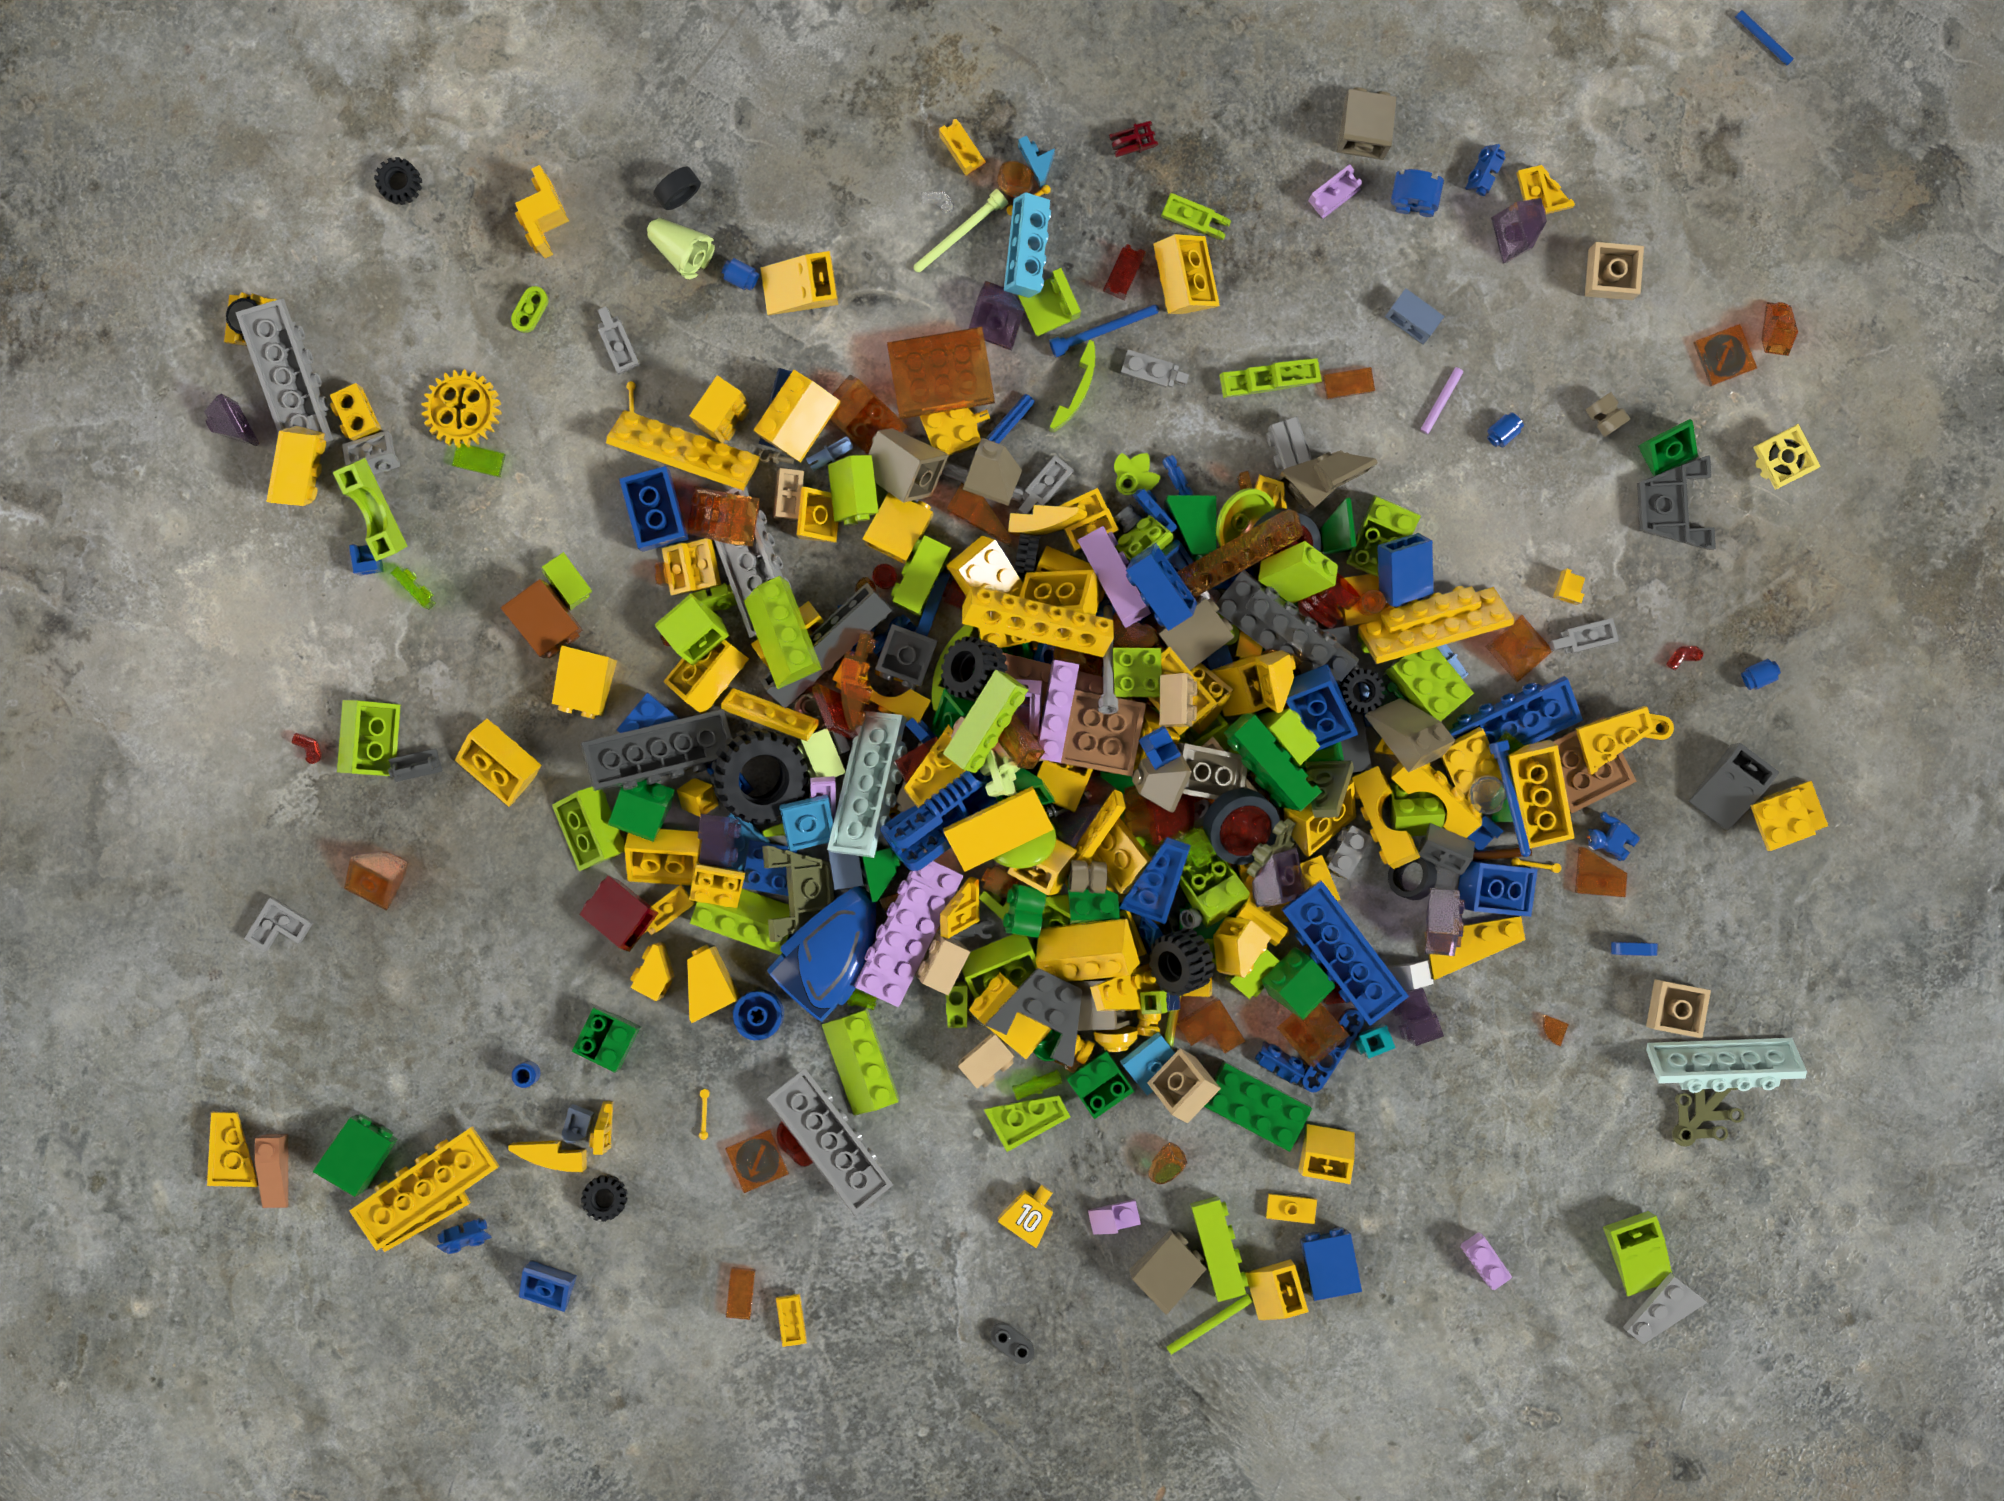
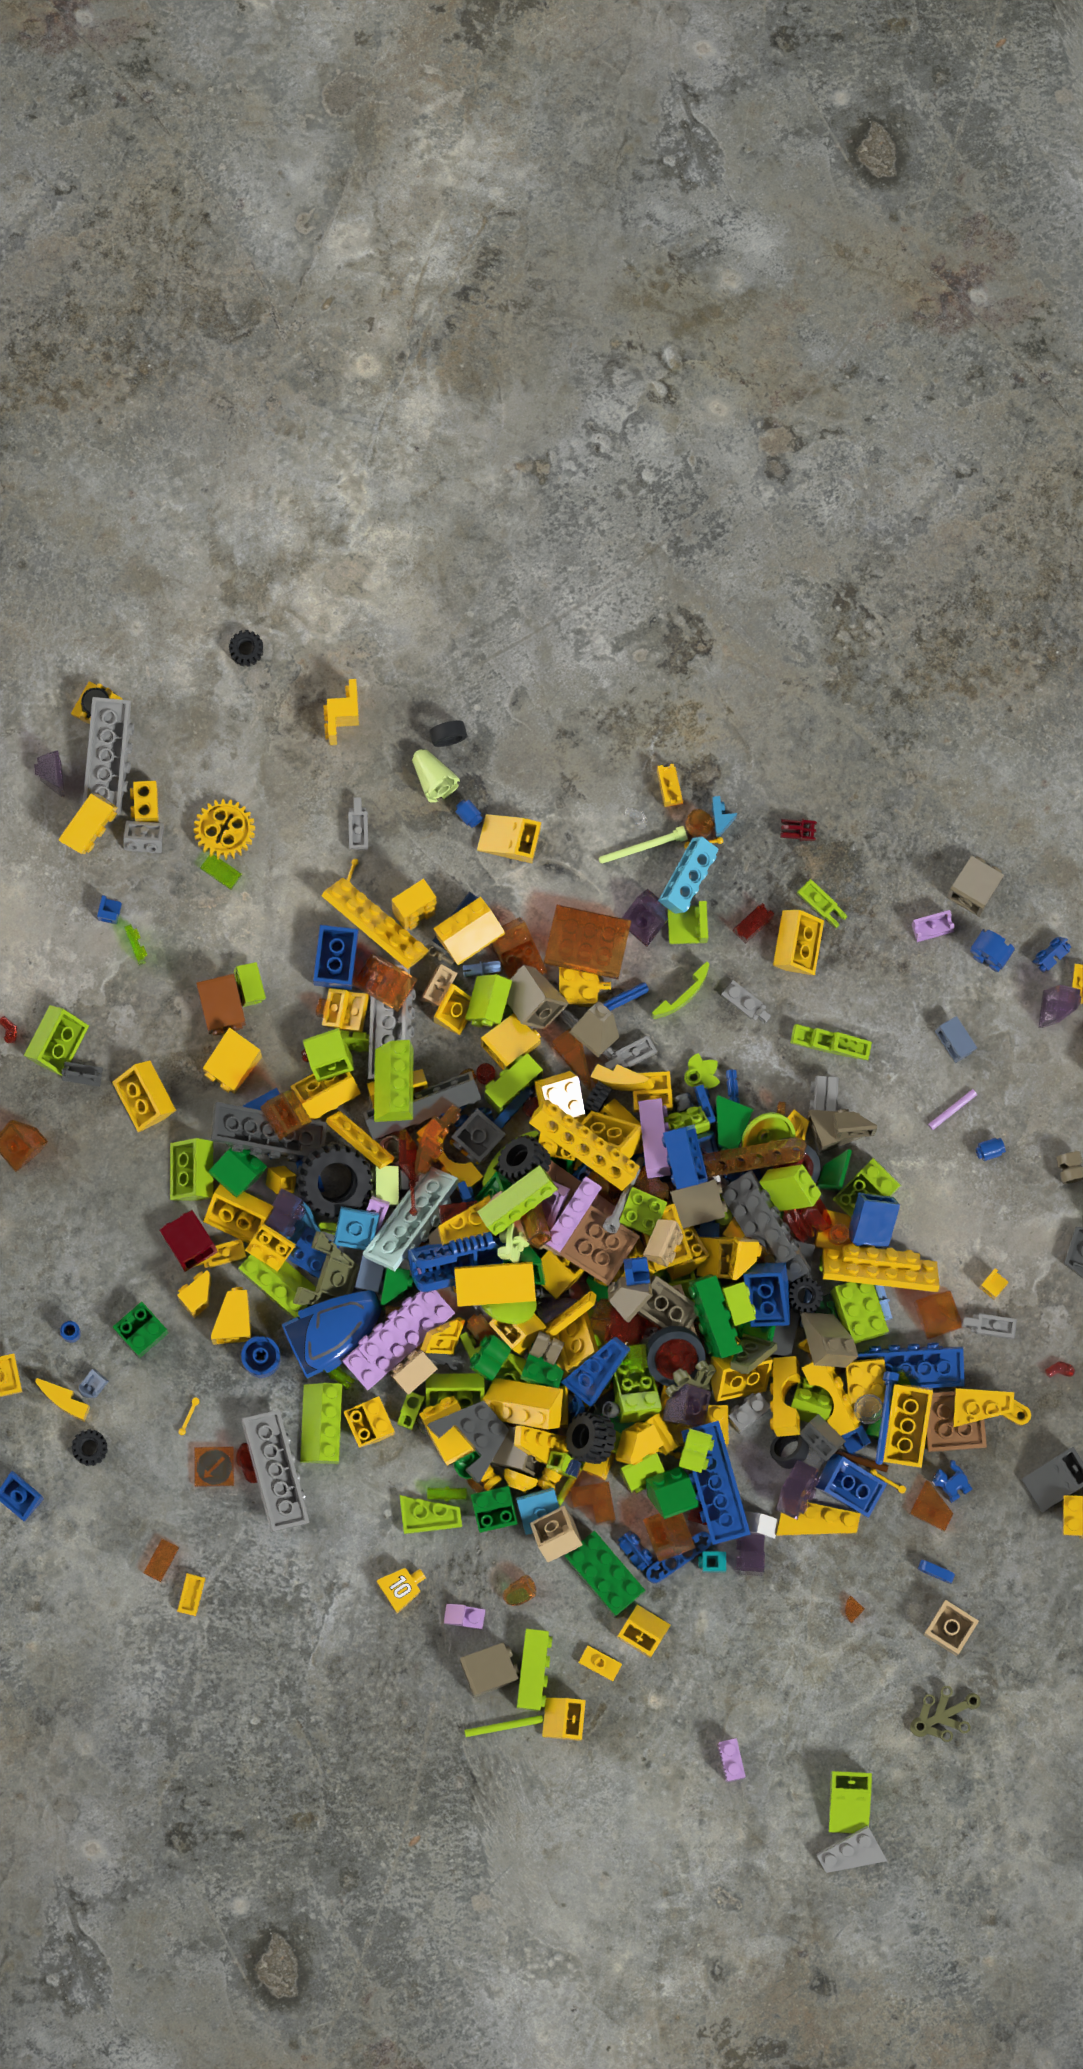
camera: 20 degrees right, 10 degrees down
lime arch [333,458,408,561] -> none
lime plate [511,286,549,333] -> none
yellow wing [589,1101,613,1155] -> none
tan brick [958,1032,1014,1088] -> none
dark grey plate [991,1323,1034,1364] -> none
blue piece [1049,305,1159,358] -> none
blue brick [1300,1227,1362,1301] -> none
clear orange tile [1323,367,1375,400] -> none
light aqua plate [1646,1038,1807,1093] -> none
none -> clear orange slope [260,1089,312,1140]
none -> yellow slope [343,1396,395,1448]
none -> clear red hinge [408,1180,418,1216]
none -> lime brick [678,1428,715,1473]

